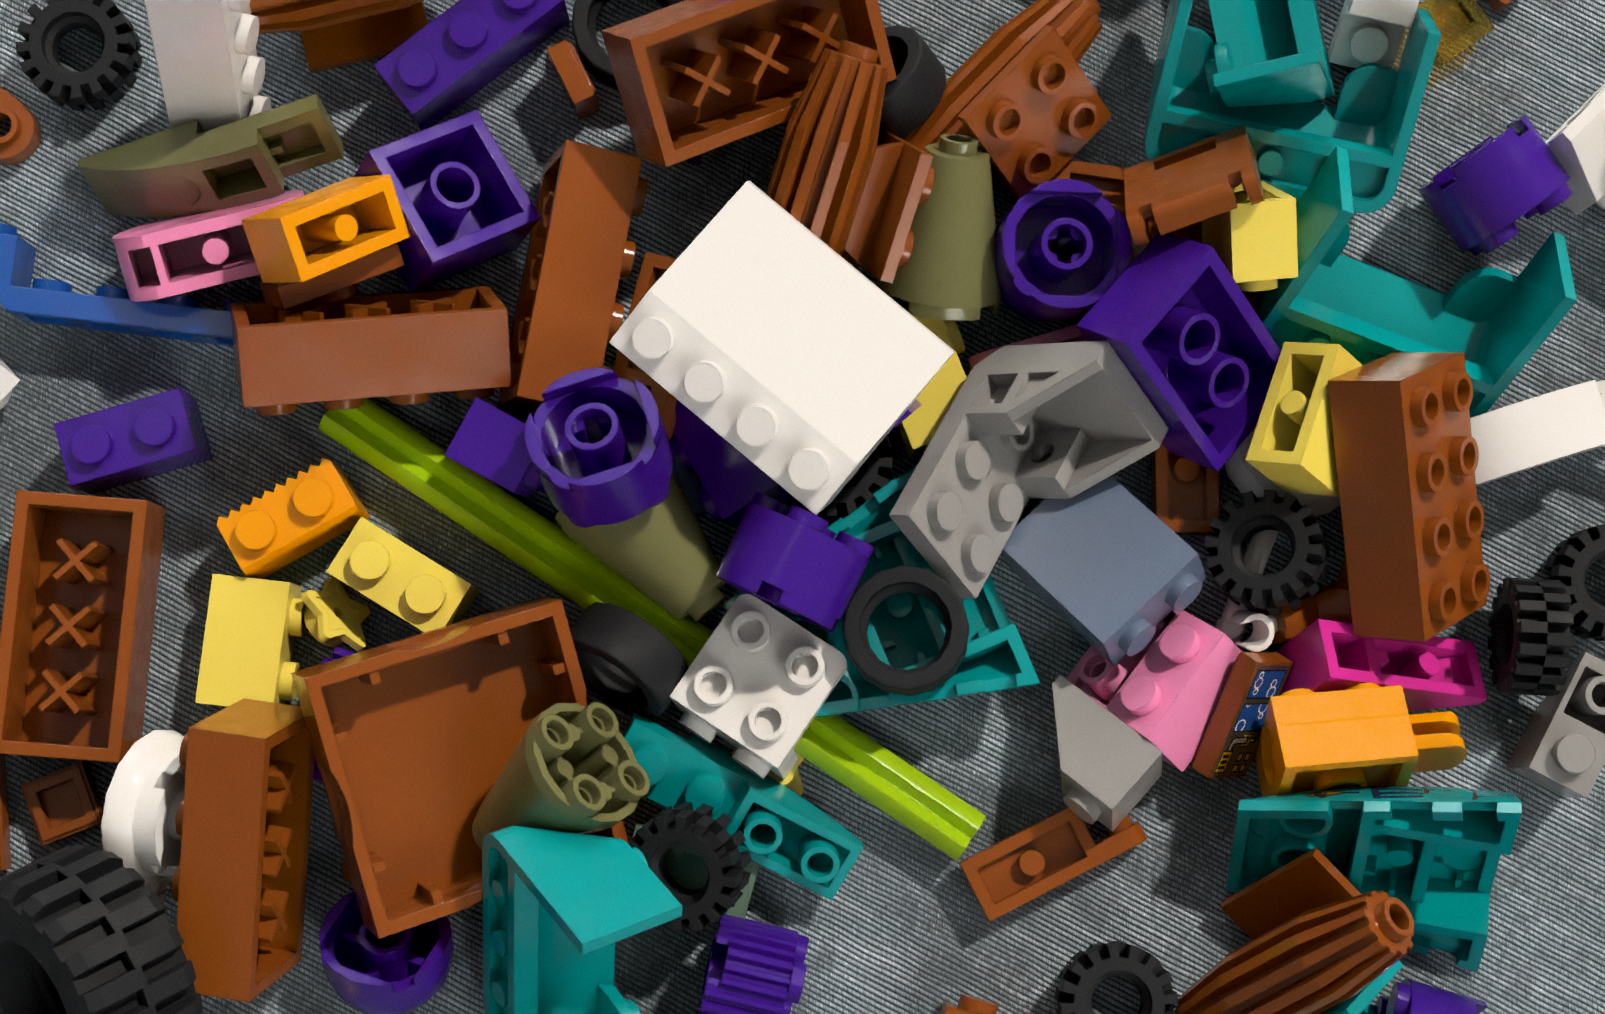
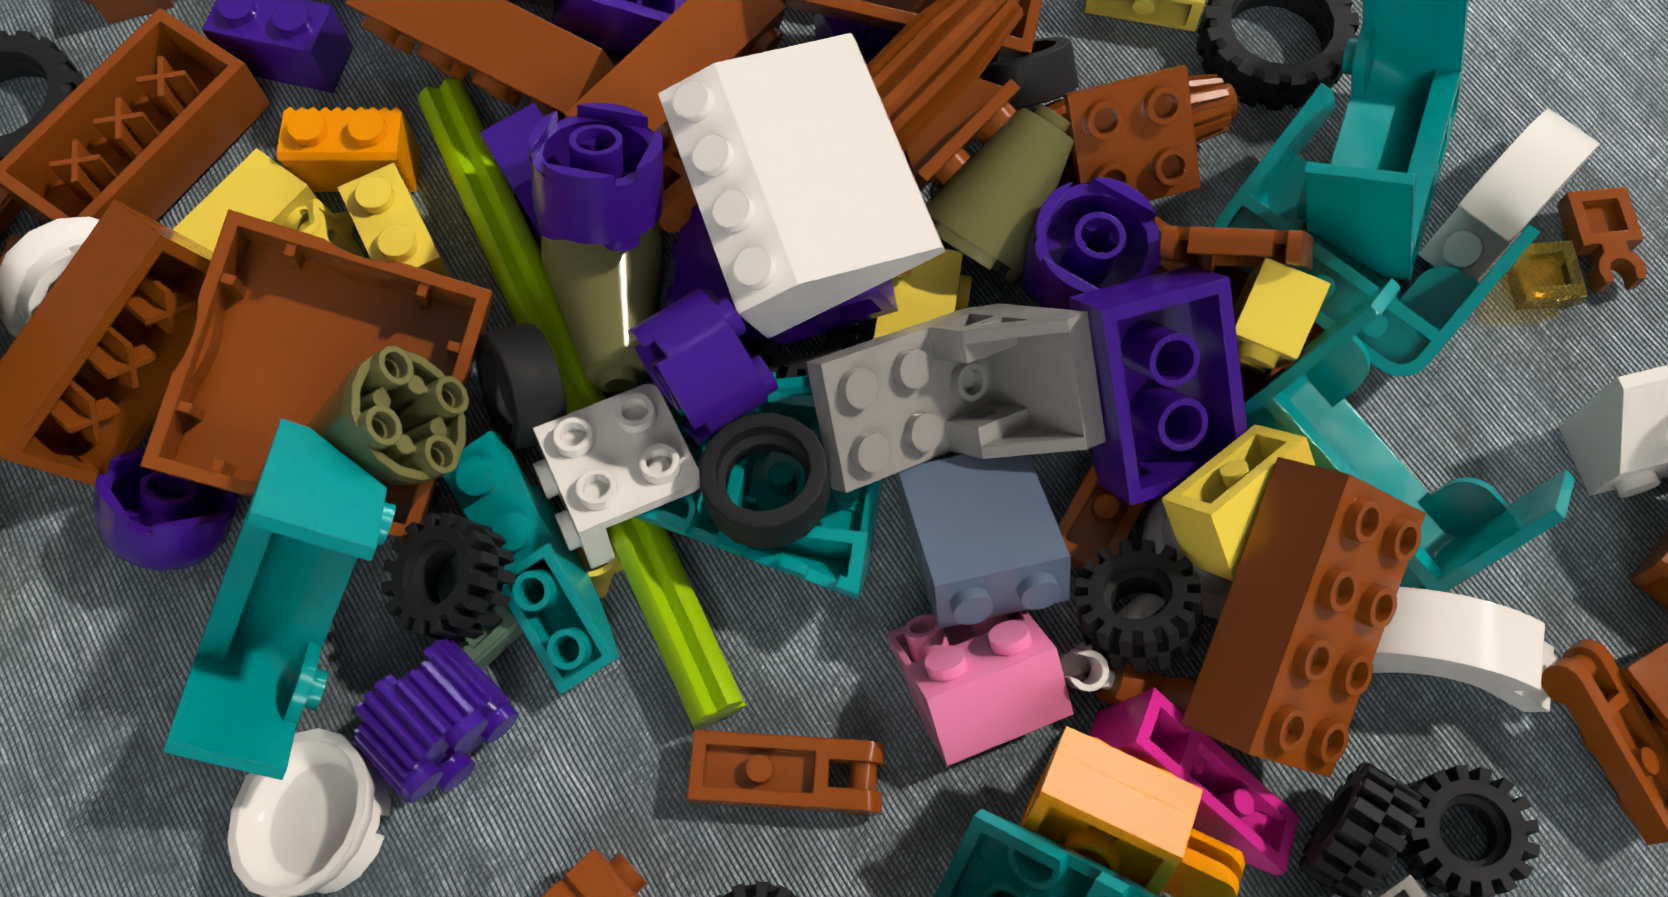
camera: 40 degrees right, 15 degrees down
light grey slope [1052,674,1163,832] -> none
tile [1192,652,1294,778] -> none
dark purple brick [1418,115,1573,256] -> none

